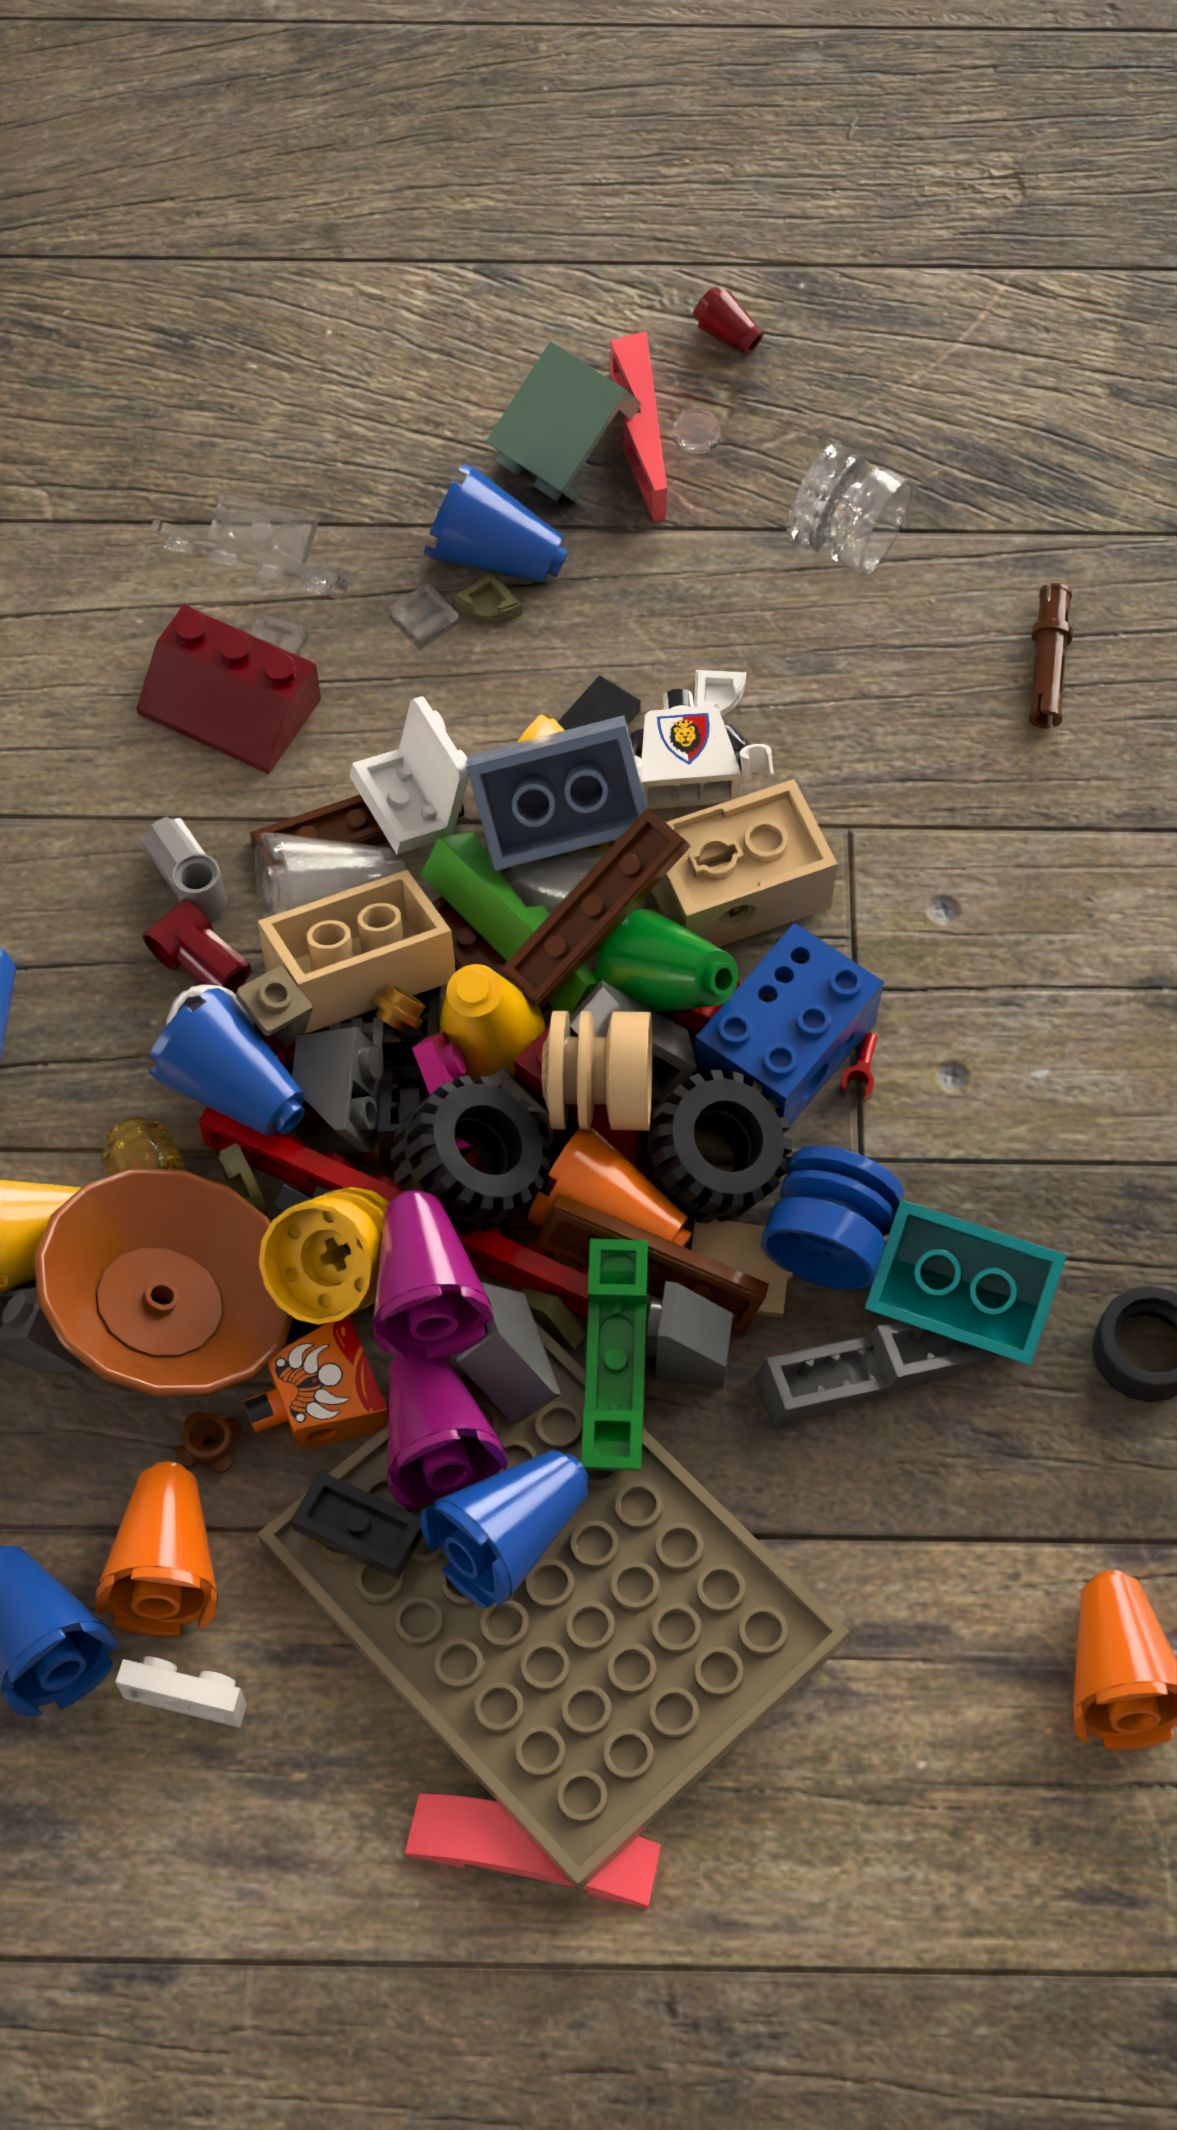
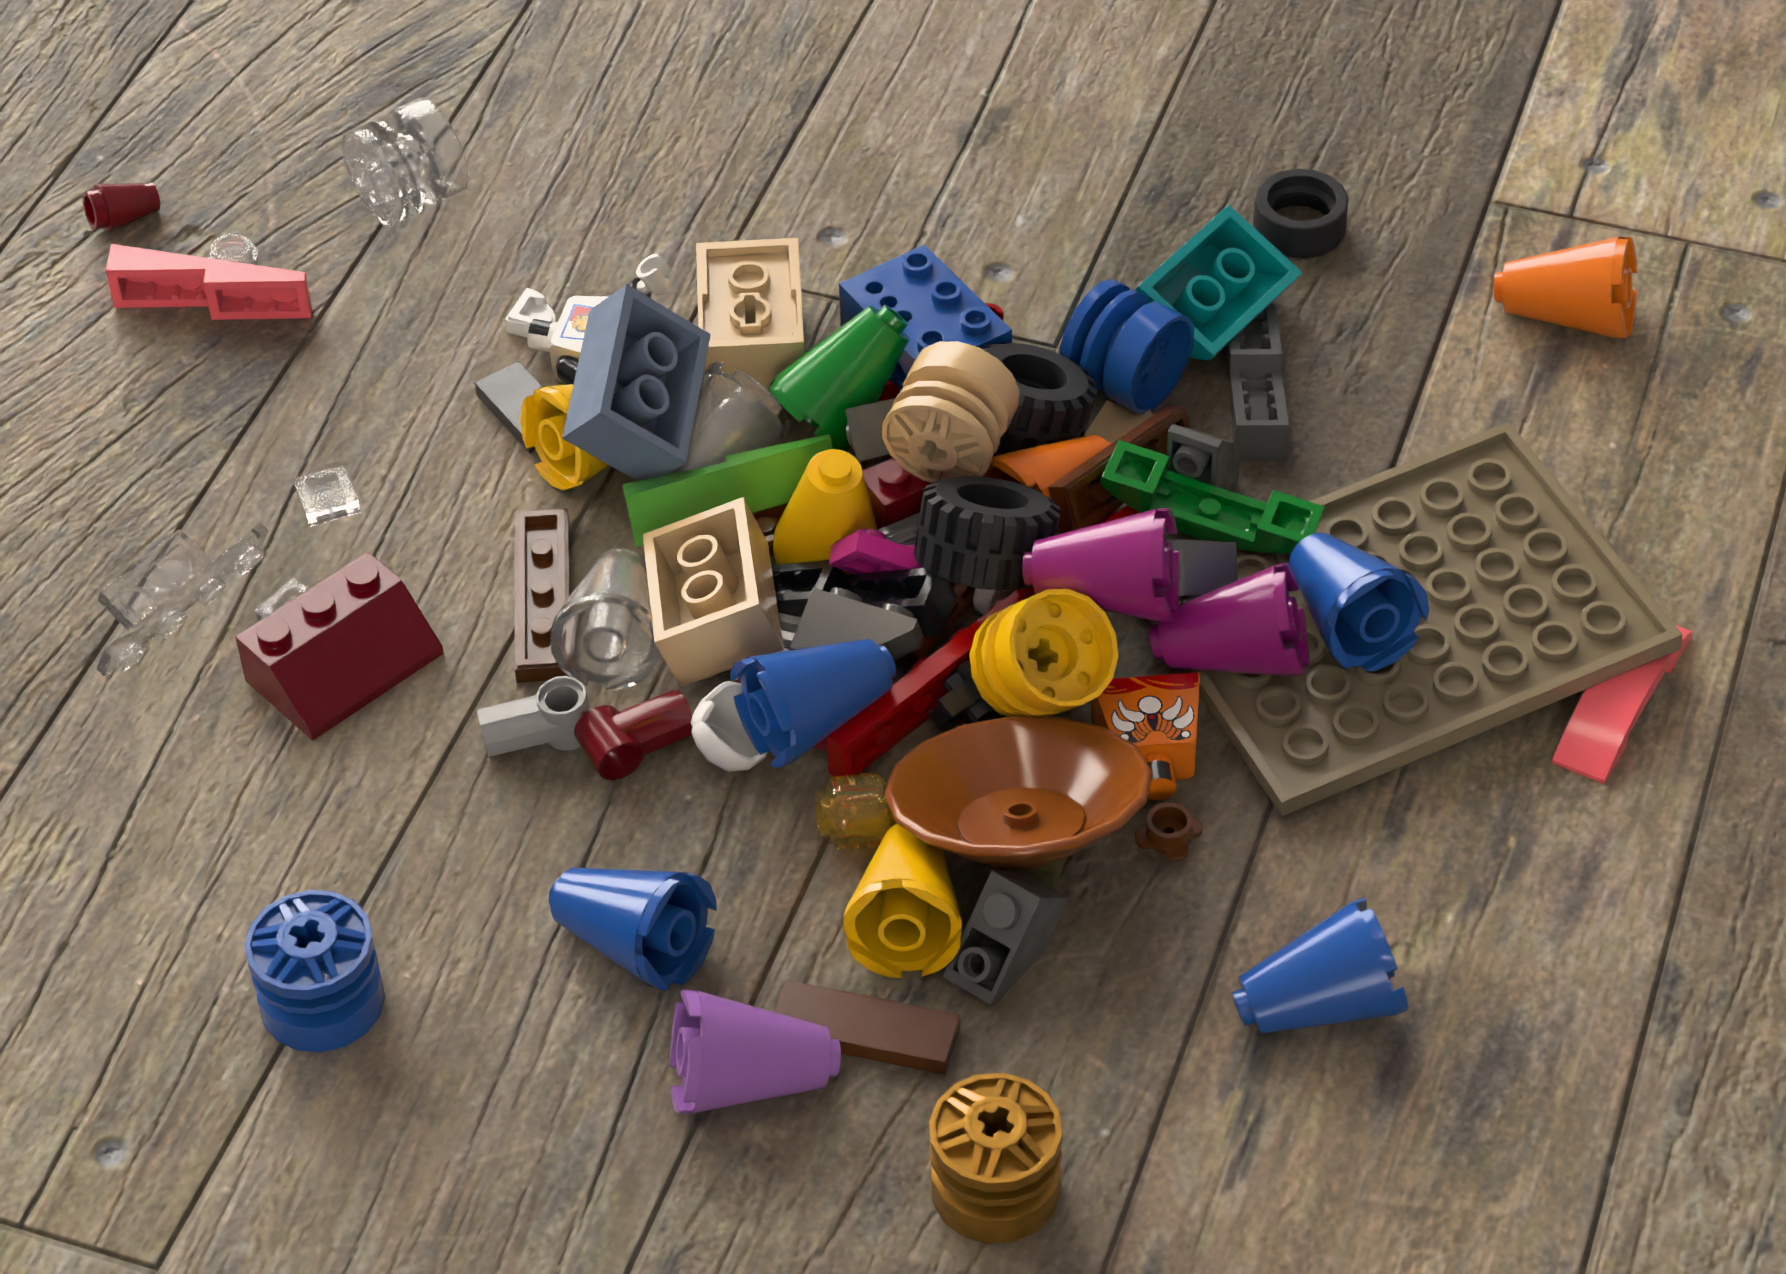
camera: 70 degrees left, 15 degrees down
orange cone [95,1461,218,1637] -> none
white plate [115,1656,247,1728] -> none
olive tile [218,1143,268,1213] -> none
dark tan bracket [236,965,313,1048] -> none
black plate [290,1471,423,1579] -> none
white bracket [349,696,470,855] -> none
pearl gold plate [372,983,426,1032] -> none
blue cone [424,463,569,583] -> none
olive tile [452,572,522,623] -> none
sand green panel [486,341,642,503] -> none
reddish brown tile [500,808,691,1009] -> none
reddish brown pin [1029,583,1073,729] -> none

